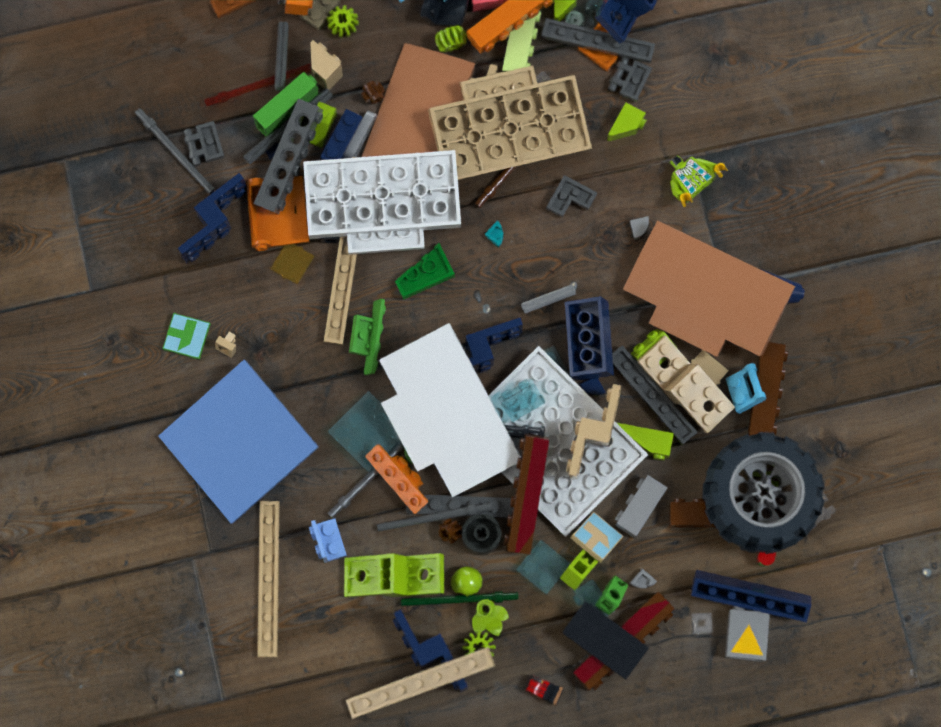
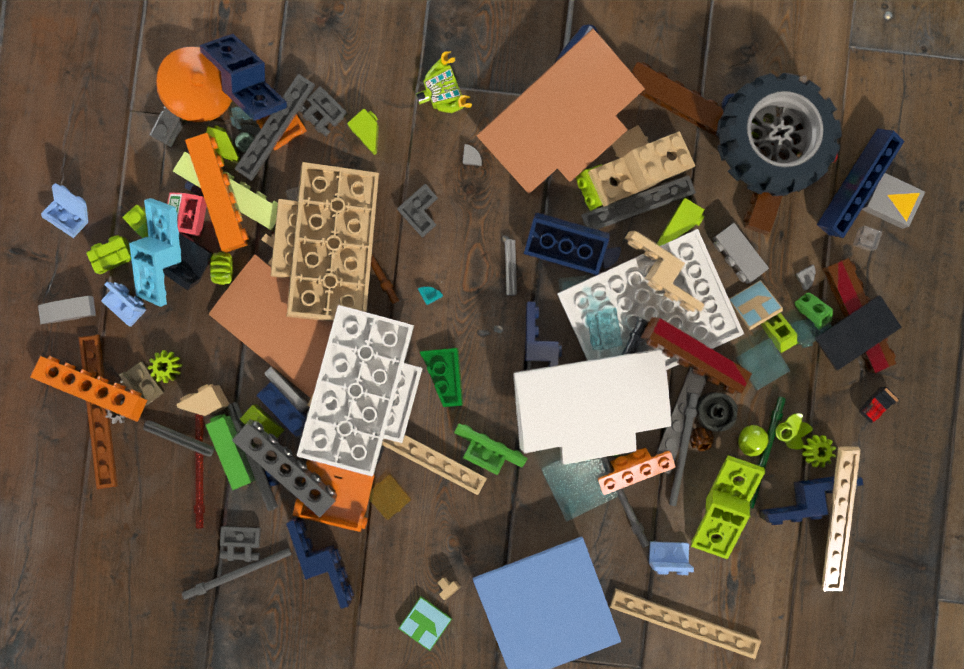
camera: 70 degrees left, 10 degrees up
reddish brown gear [361,81,385,104] -> none
medium azure plate [726,363,766,414] -> none

